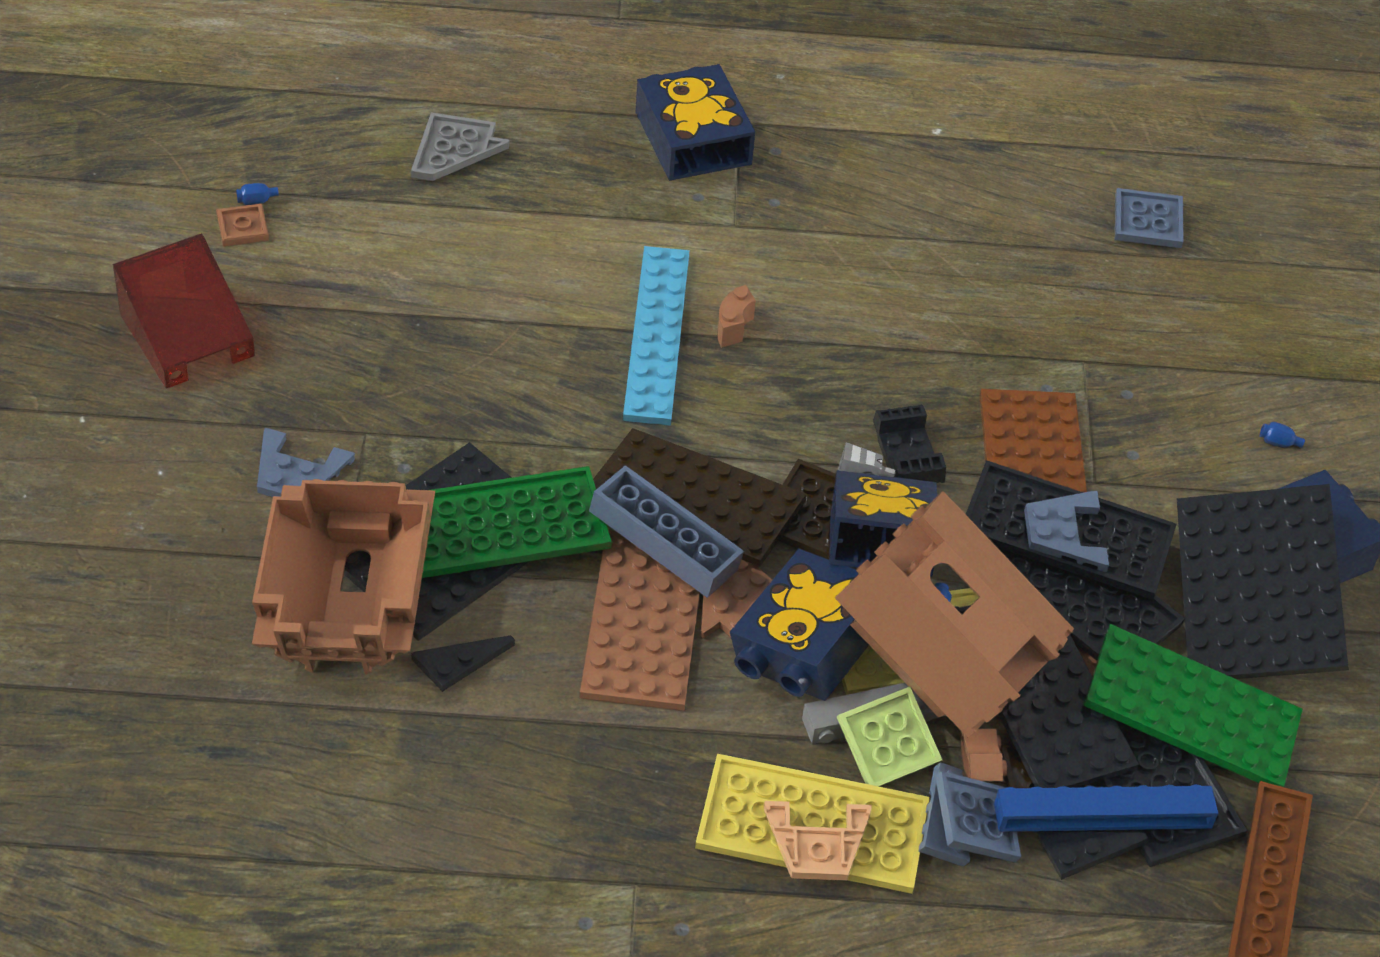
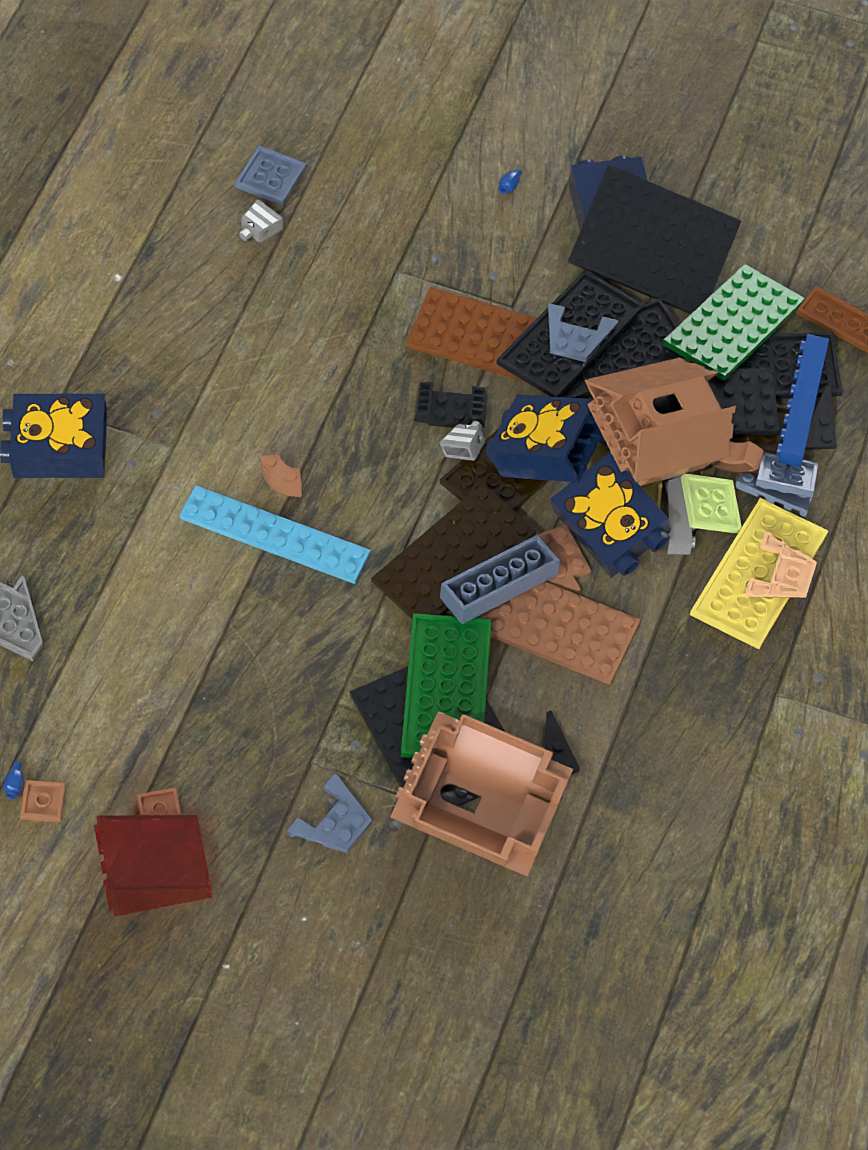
camera: 70 degrees left, 10 degrees up
none -> nougat tile [136,787,183,834]
none -> light grey torso [239,200,283,242]

